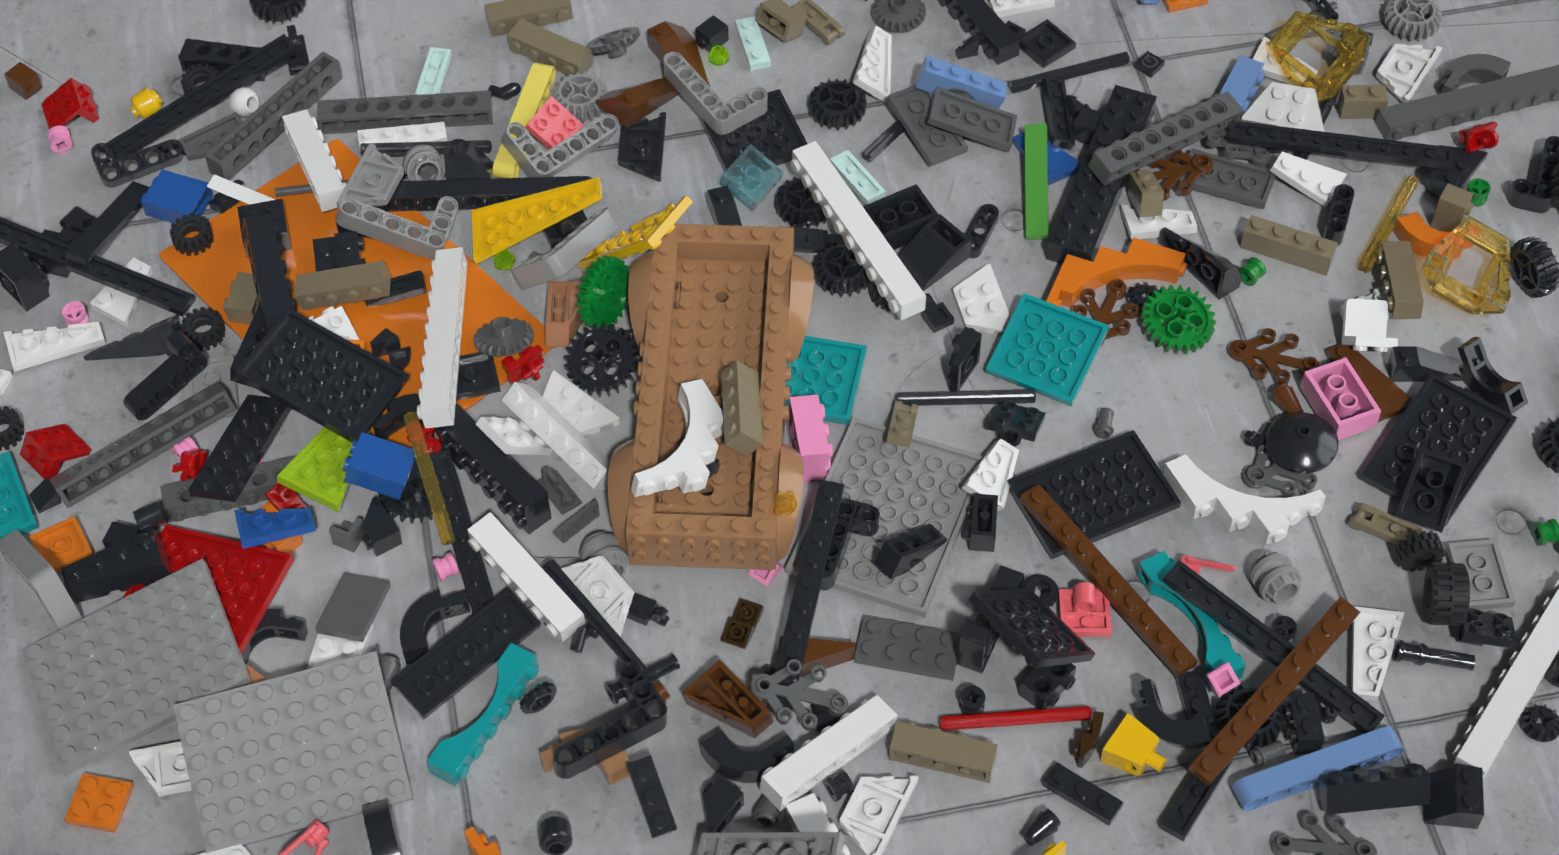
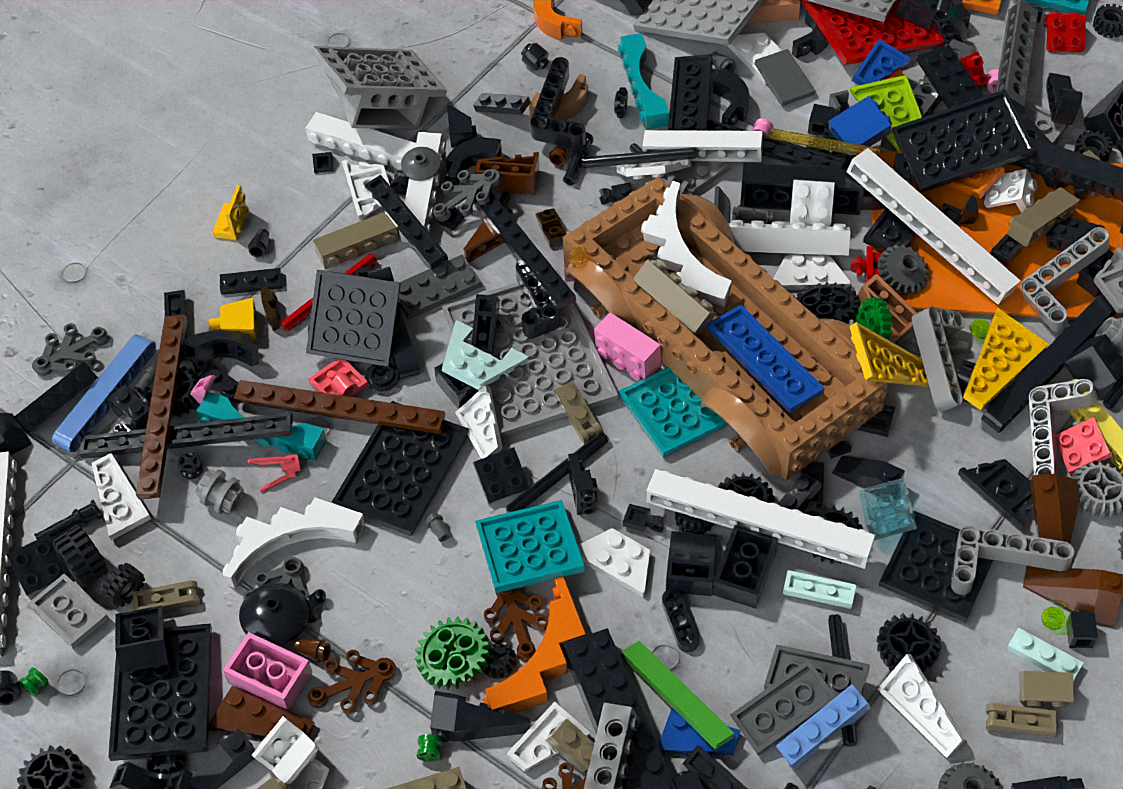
camera: 140 degrees right, 0 degrees up
none -> black tile [364,175,448,270]
none -> dark grey dish [401,147,441,181]
none -> light aqua wing [442,320,528,390]
none -> blue plate [707,305,825,413]

